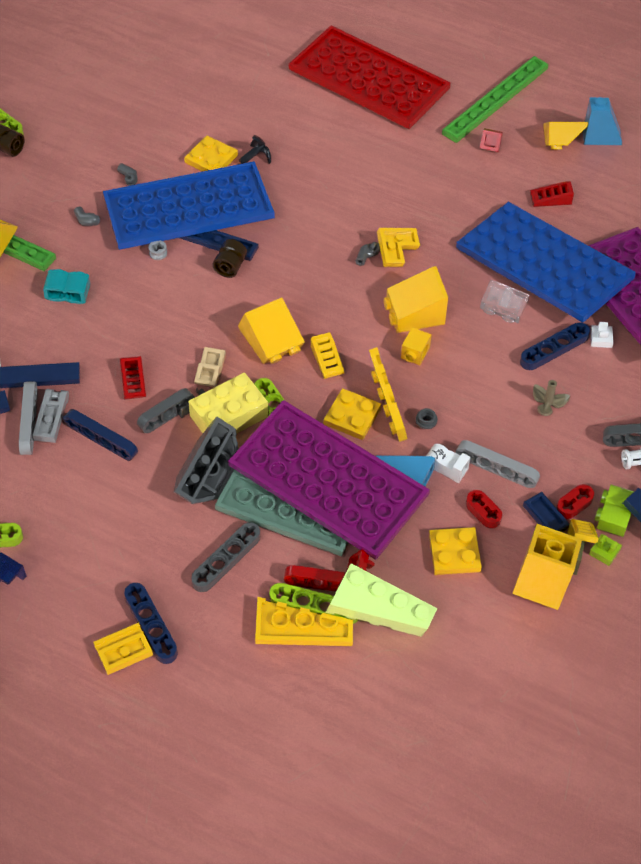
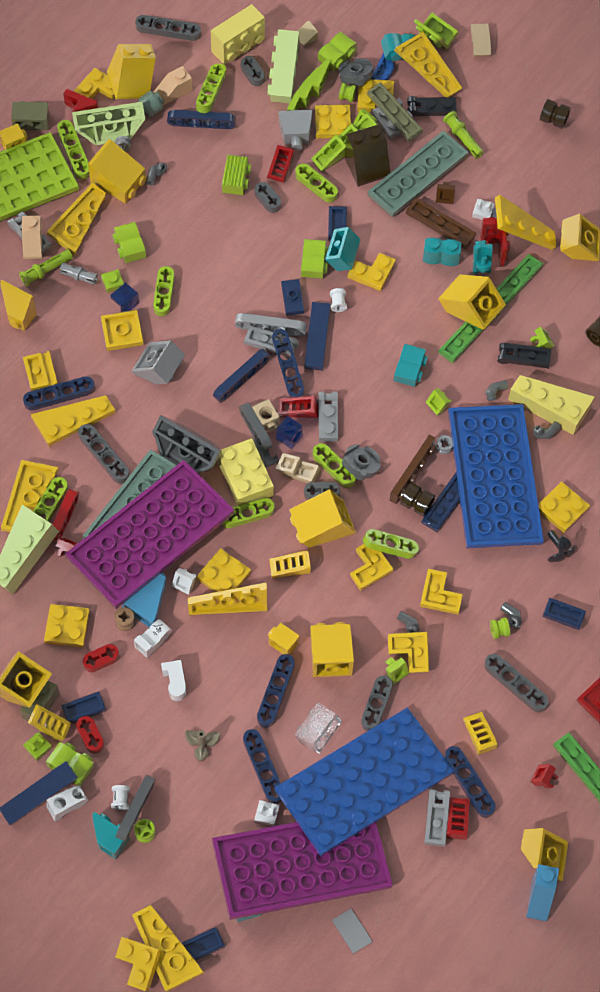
camera: 100 degrees right, 10 degrees up
dark grey plate [416,408,438,429] -> none
light grey beam [456,440,540,488] -> none
none -> yellow slope [0,280,37,331]
none -> yellow wing [31,395,115,447]
none -> yellow plate [101,310,144,351]
none -> medium nougat wheel [115,607,135,631]
none -> light grey slope [131,340,185,384]
none -> white leg [161,660,186,701]
none -> white tile [172,568,196,595]
none -> tan brick [252,399,279,431]
none -> dark blue beam [257,654,295,728]
none -> dark blue beam [272,329,305,398]
none -> clear blue brick [276,416,303,449]
none -> dark grey beam [304,482,340,500]
none -> lime beam [312,443,356,488]
none -> light grey plate [319,391,338,441]
none -> dark grey plate [342,444,381,480]
none -> yellow plate [350,539,393,591]
none -> dark grey beam [361,676,392,731]
none -> lime beam [363,529,419,559]
none -> lime tile [385,657,409,685]
none -> reddish brown plate [389,434,436,504]
none -> yellow plate [420,569,463,615]
none -> light grey plate [424,789,450,847]
none -> lime tile [426,388,451,415]
none -> dark blue beam [444,746,495,818]
none -> yellow slope [463,712,498,755]
none -> dark grey beam [484,654,549,712]
none -> lime wheel [490,617,510,639]
none -> black plate [497,343,551,369]
none -> dark grey arm [500,602,522,628]
none -> light yellow wedge [508,375,595,435]
none -> lime tile [530,327,555,349]
none -> dark blue plate [542,597,586,630]

